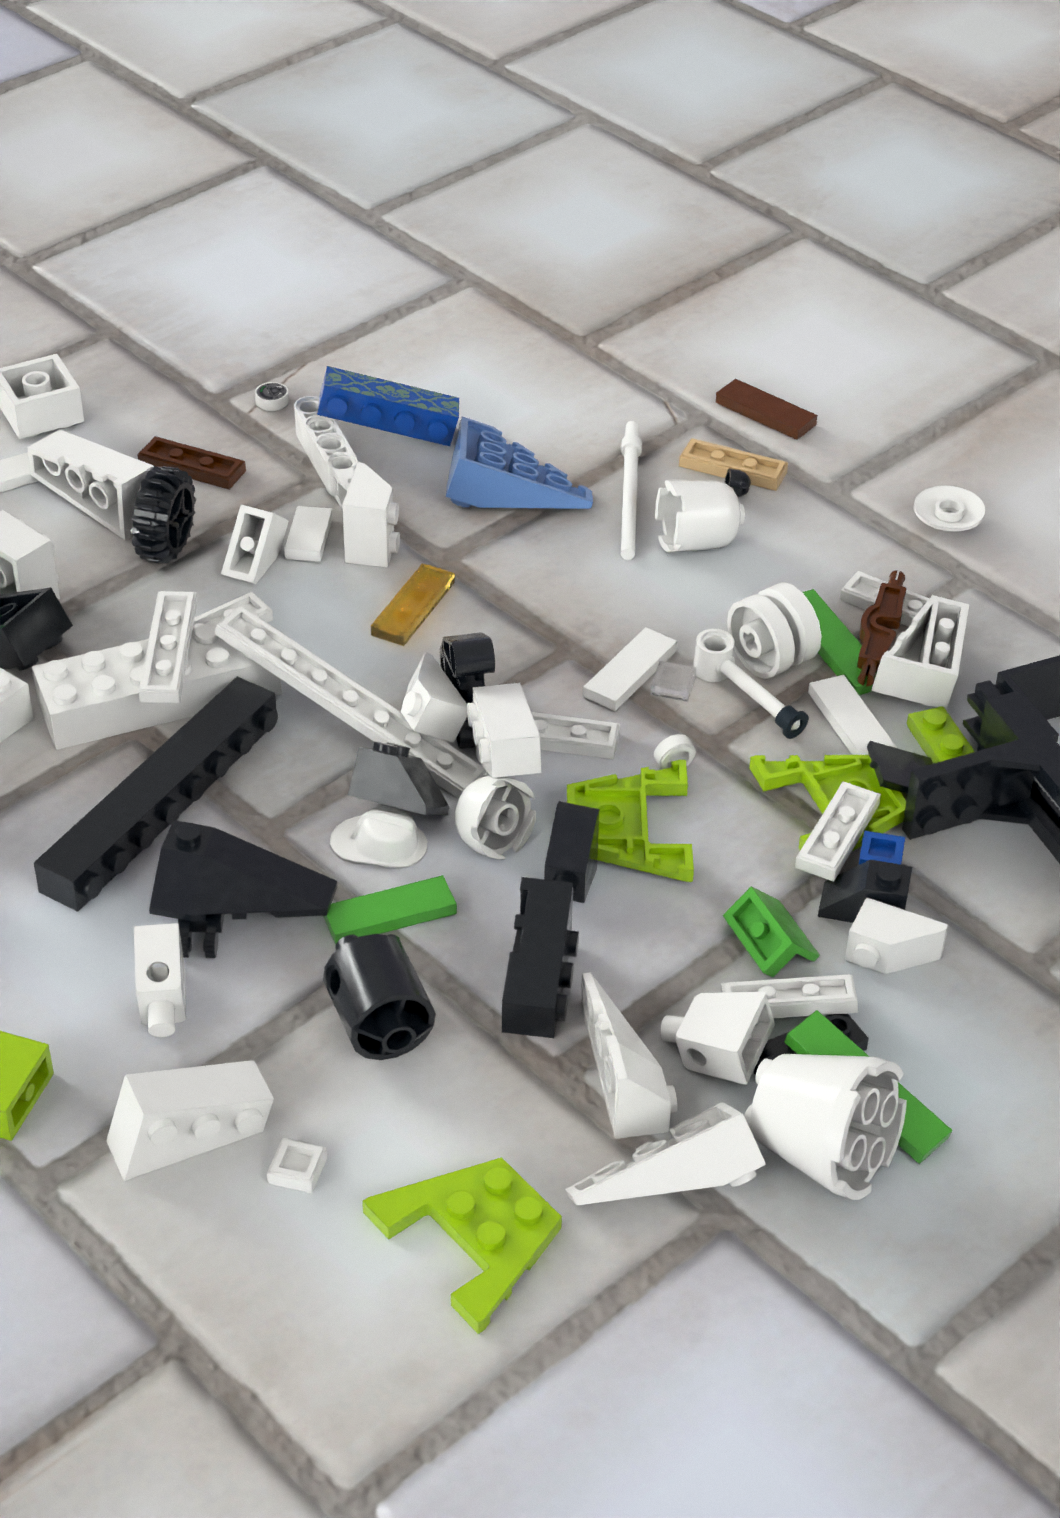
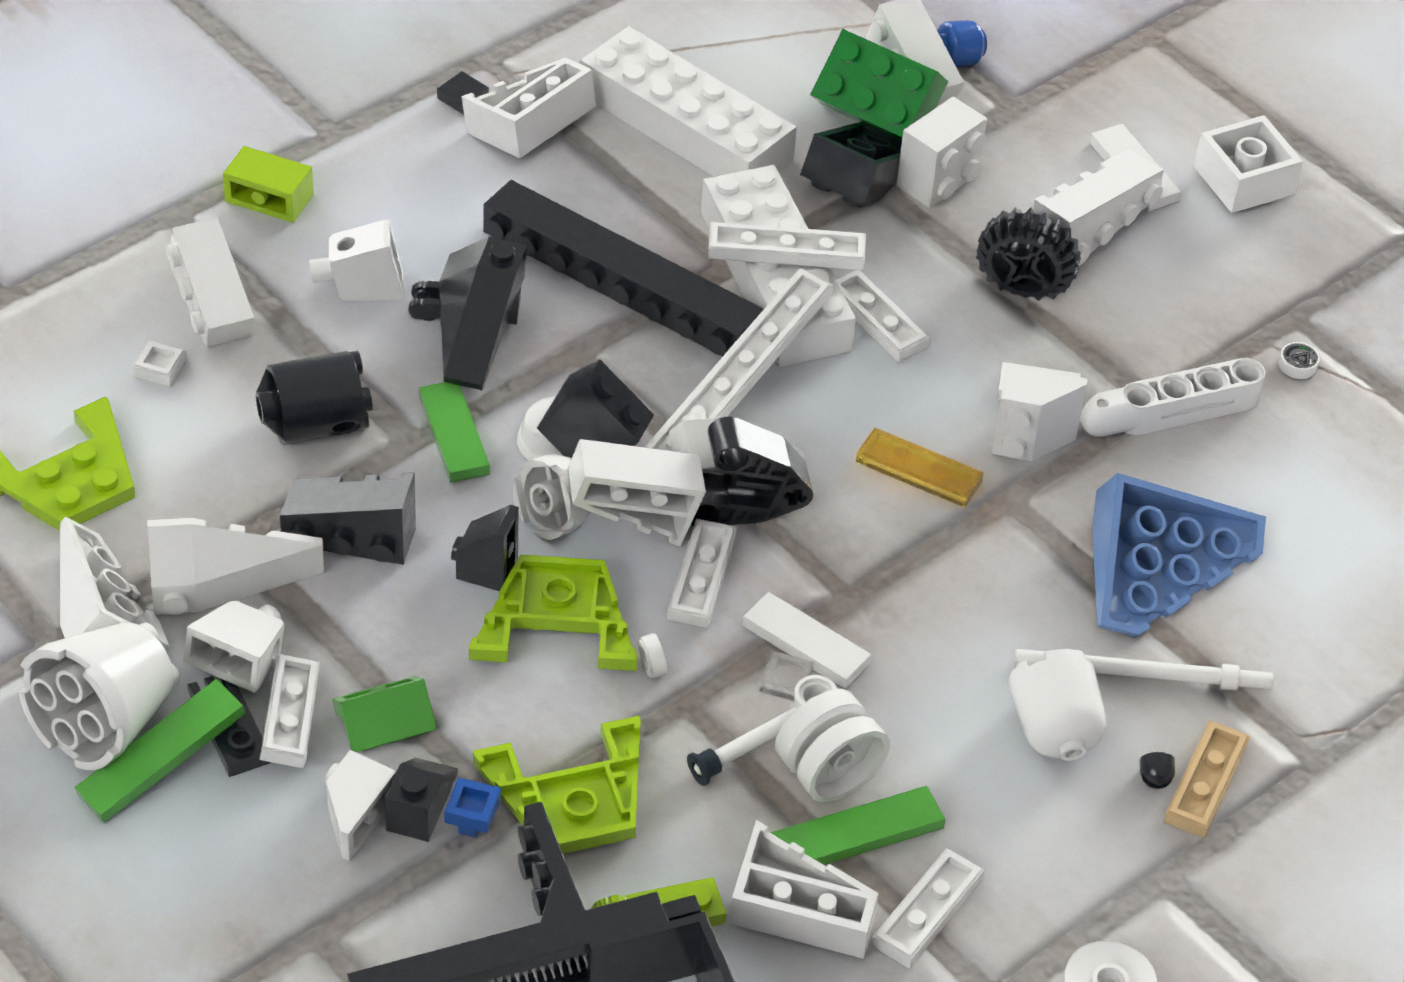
camera: 90 degrees right, 5 degrees up
reddish brown tile [137,436,246,490] -> none
white slope [221,505,289,584] -> none
blue brick [317,366,459,446] -> none
reddish brown tile [715,379,818,440] -> none
white tile [795,781,881,882] -> none
white tile [808,675,897,755] -> none
reddish brown piece [857,570,907,686] -> none
black piece [867,741,933,794] -> none

